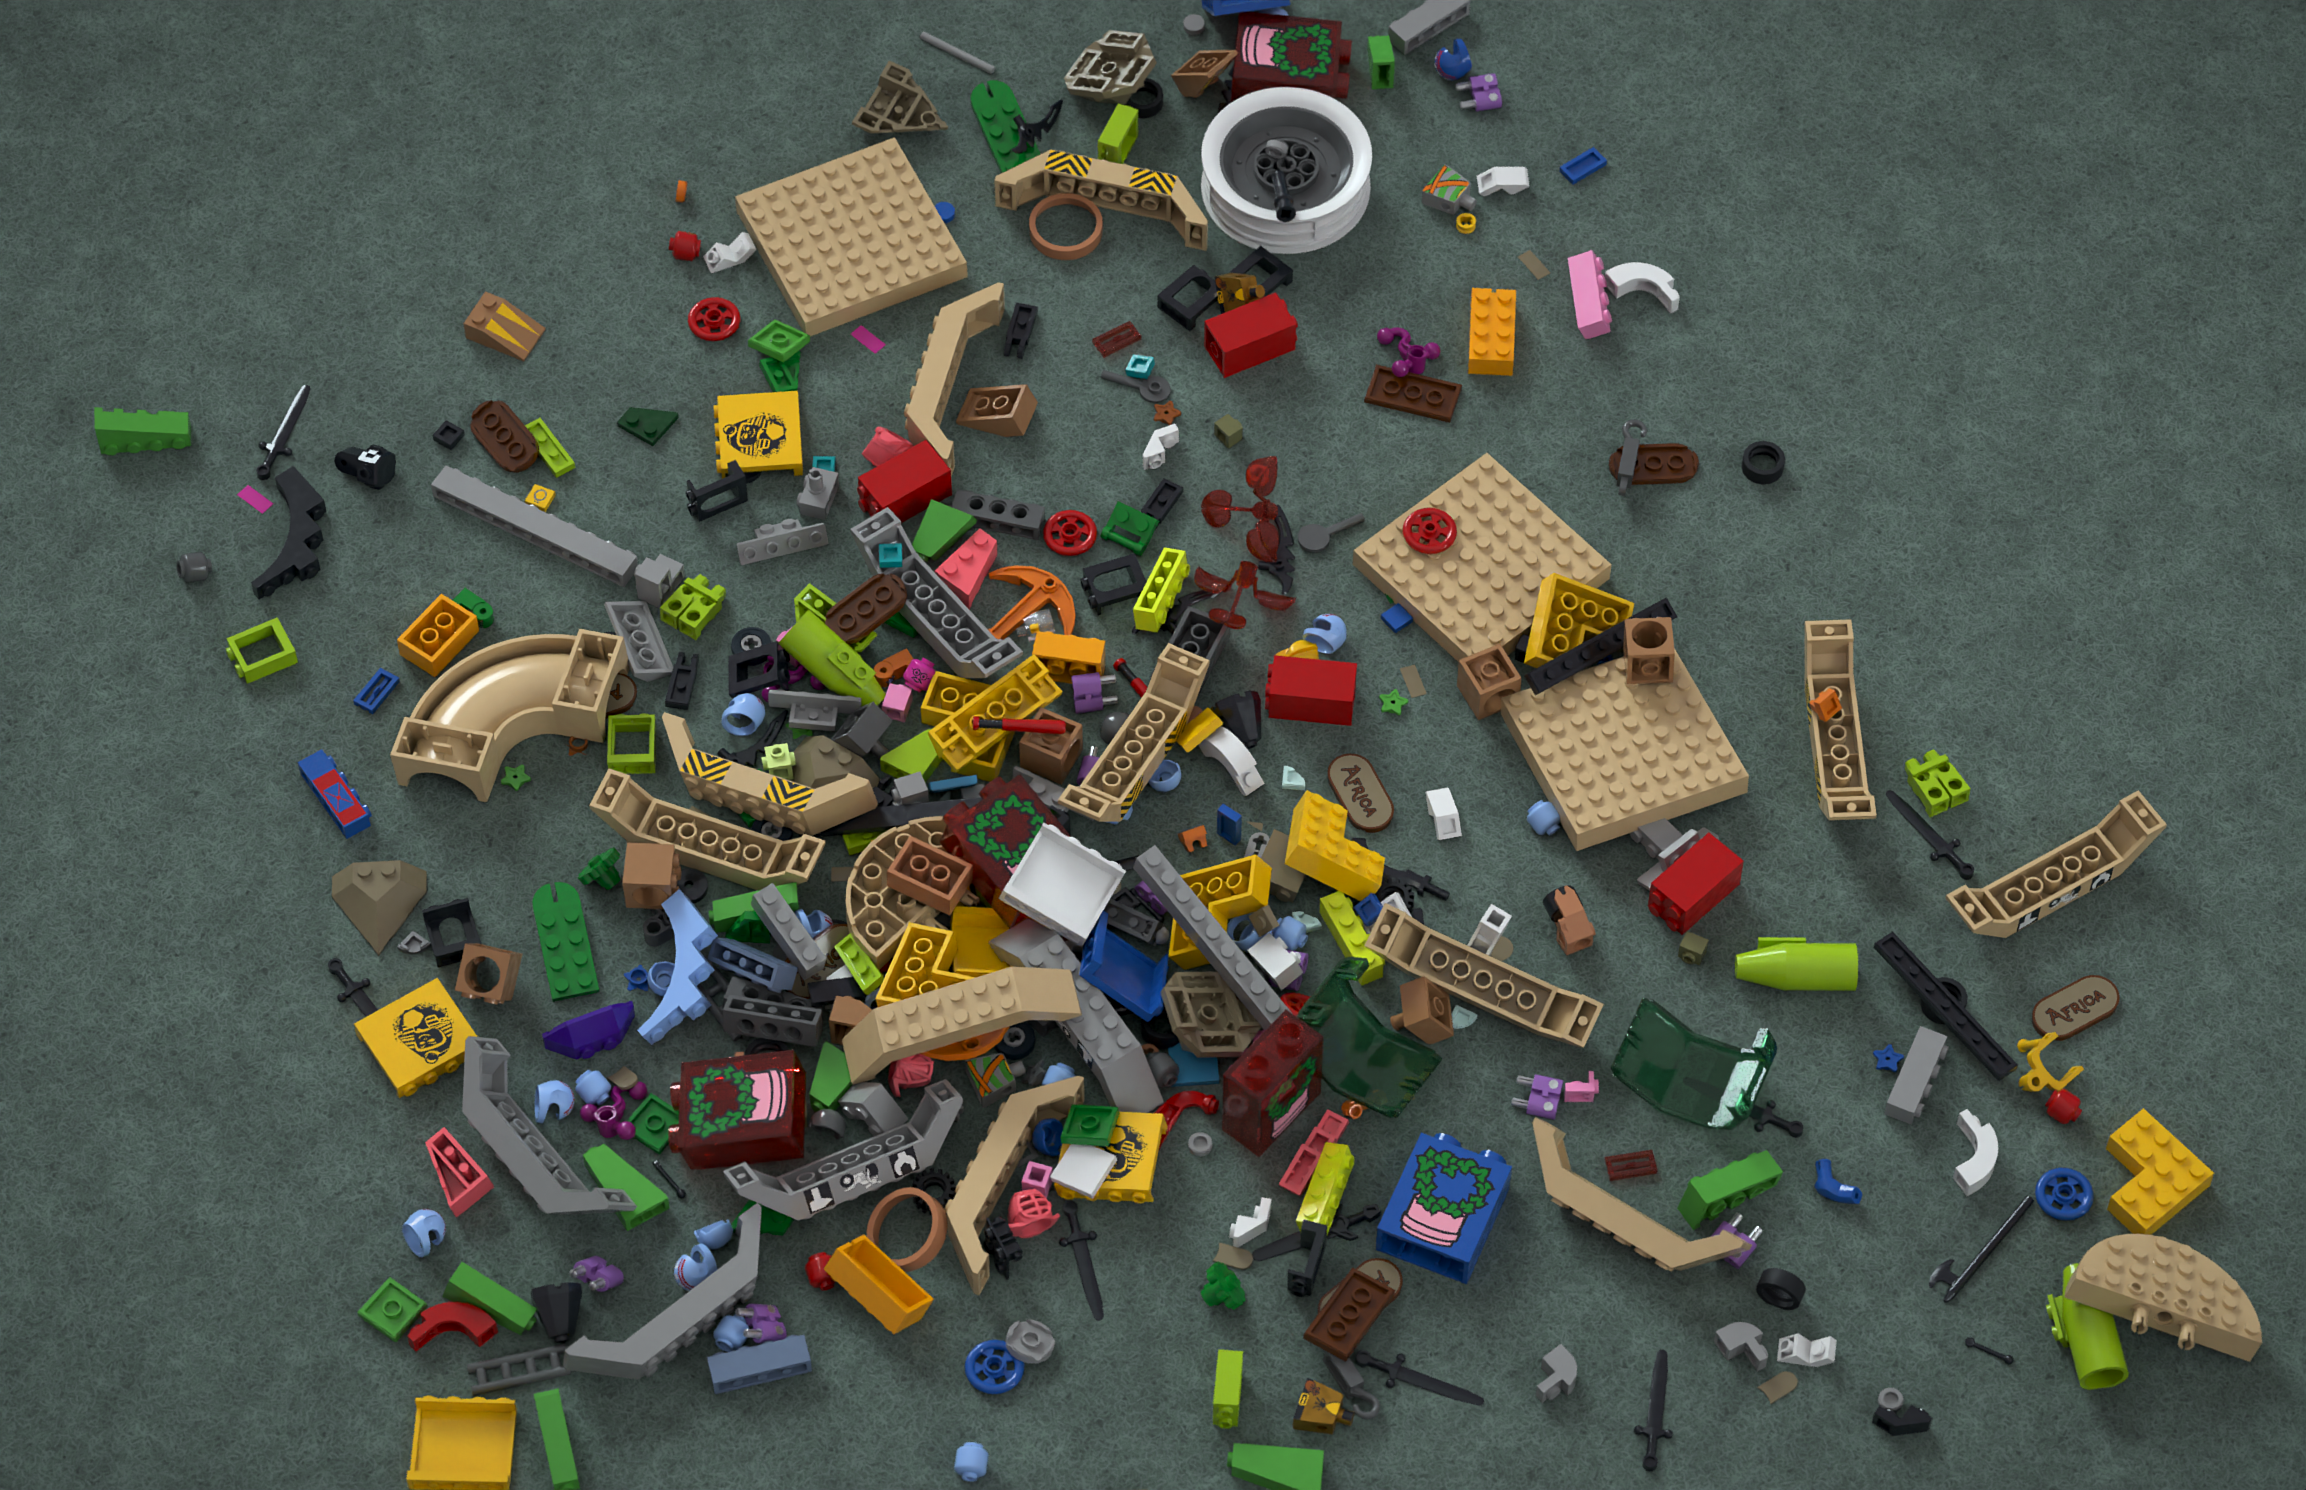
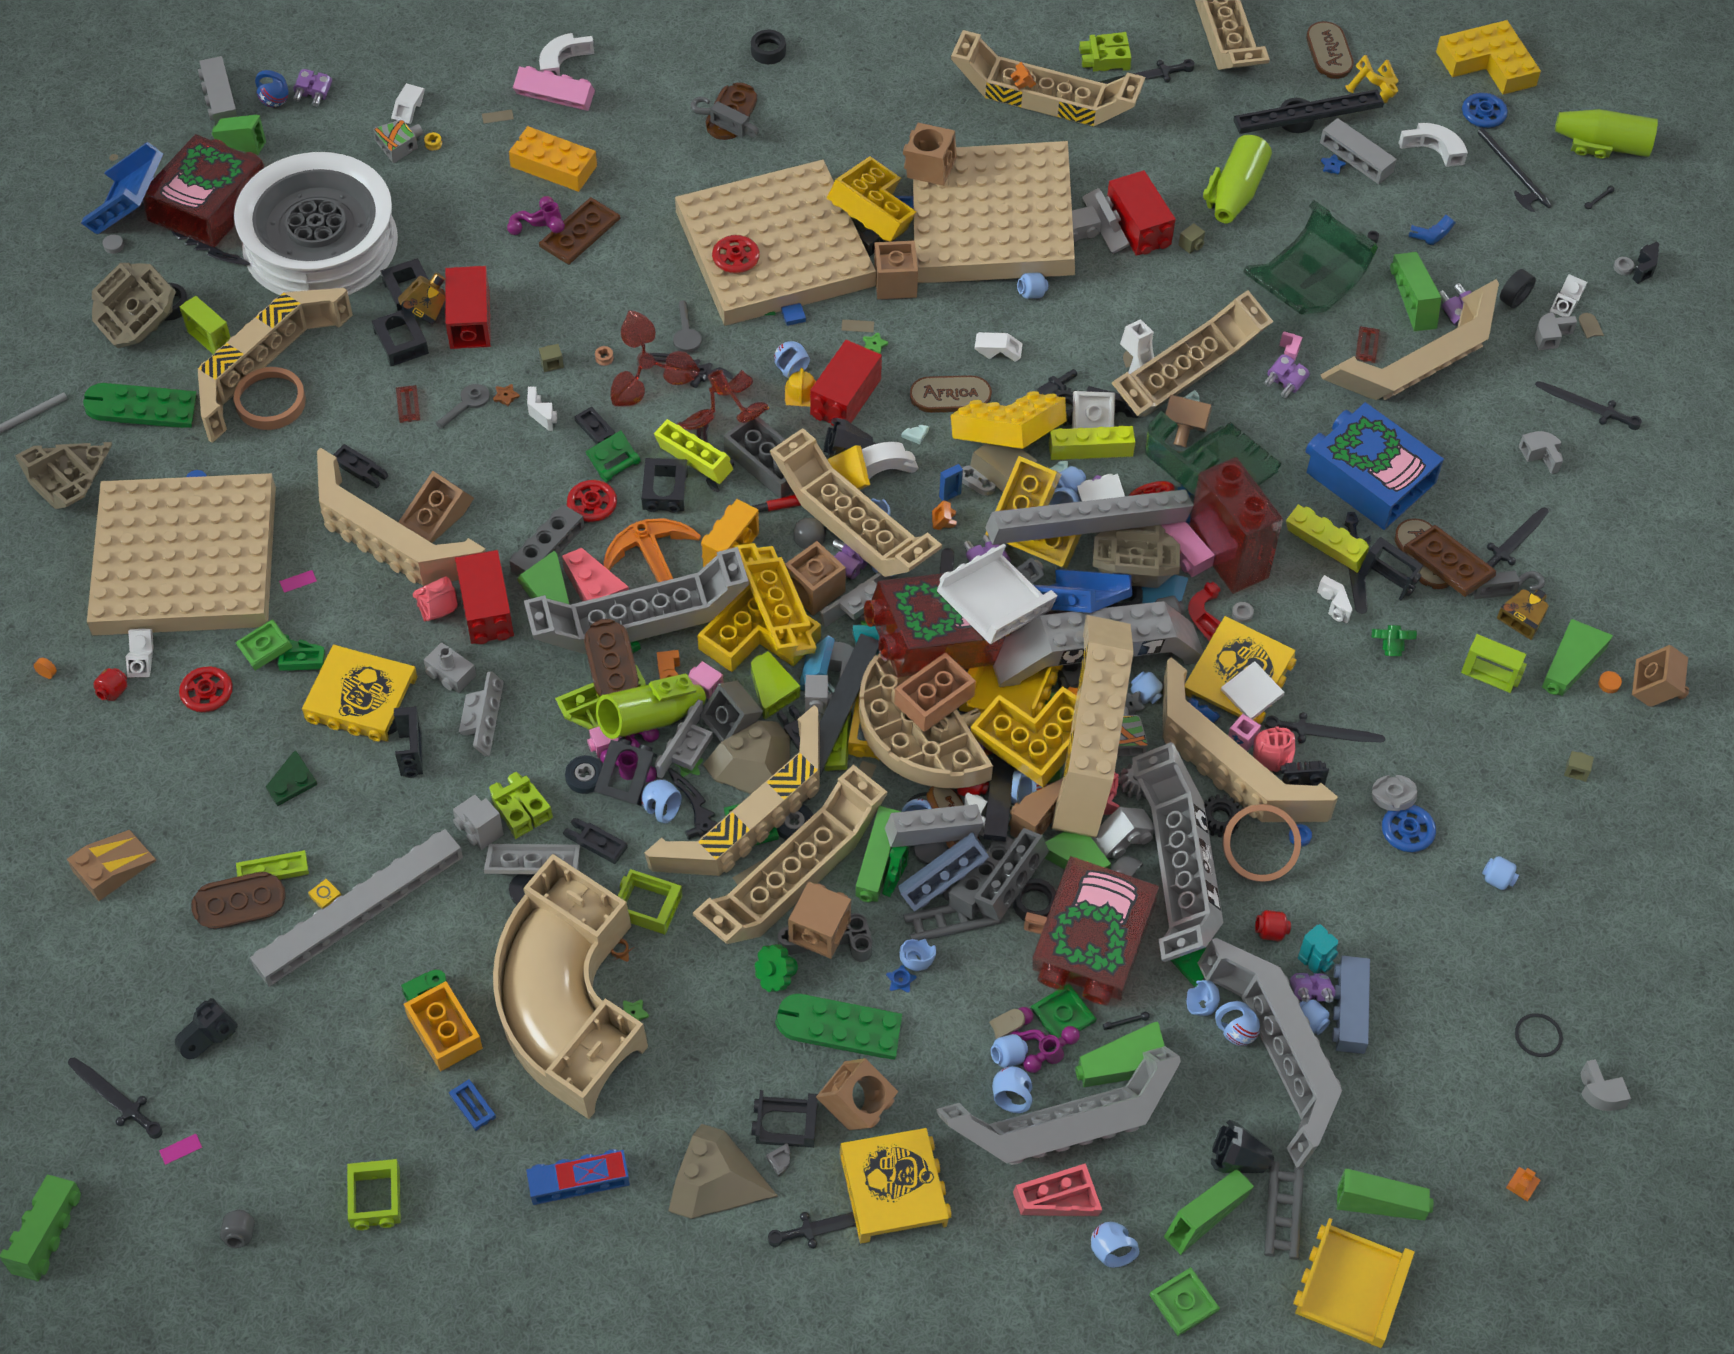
camera: 70 degrees left, 0 degrees up
black arch [251,466,327,600] -> none
red arch [407,1302,498,1352] -> none
black plate [433,420,465,450] -> none
dark purple wedge [542,1001,635,1060] -> none
medium lavender piece [569,1256,624,1292] -> none
light blue arch [638,889,718,1045] -> none
yellowish green brick [761,743,796,780] -> none
teal tile [812,456,836,472] -> none
light orange piece [824,1235,934,1334] -> none
lime plate [834,933,884,995] -> none
teal plate [879,543,903,568] -> none
dark pink head [903,657,936,693] -> none
red piece [972,716,1066,734] -> none
black piece [1012,99,1063,154] -> none
clear piece [1016,609,1055,647] -> none
green plate [1060,1104,1120,1146] -> none
medium lavender piece [1071,672,1118,714] -> none
teal plate [1125,354,1155,379] -> none
medium nougat slope [1171,50,1238,98] -> none
dark tan piece [1212,1242,1253,1270] -> none
dark tan plate [1248,905,1280,937] -> none
light grey tile [1265,140,1288,159] -> none
black pin [1272,171,1296,222] -> none
coral slope [1279,1109,1349,1196] -> none
blue tile [1354,893,1383,927] -> none
black tile [1524,597,1677,696] -> none
nougat piece [1542,886,1595,955] -> none
blue tile [1559,147,1607,185] -> none
red head [2045,1089,2082,1125] -> none
tan brick [2064,1234,2262,1362] -> none
none -> blue tile [1289,824,1312,847]
none -> teal brick [1298,924,1338,974]

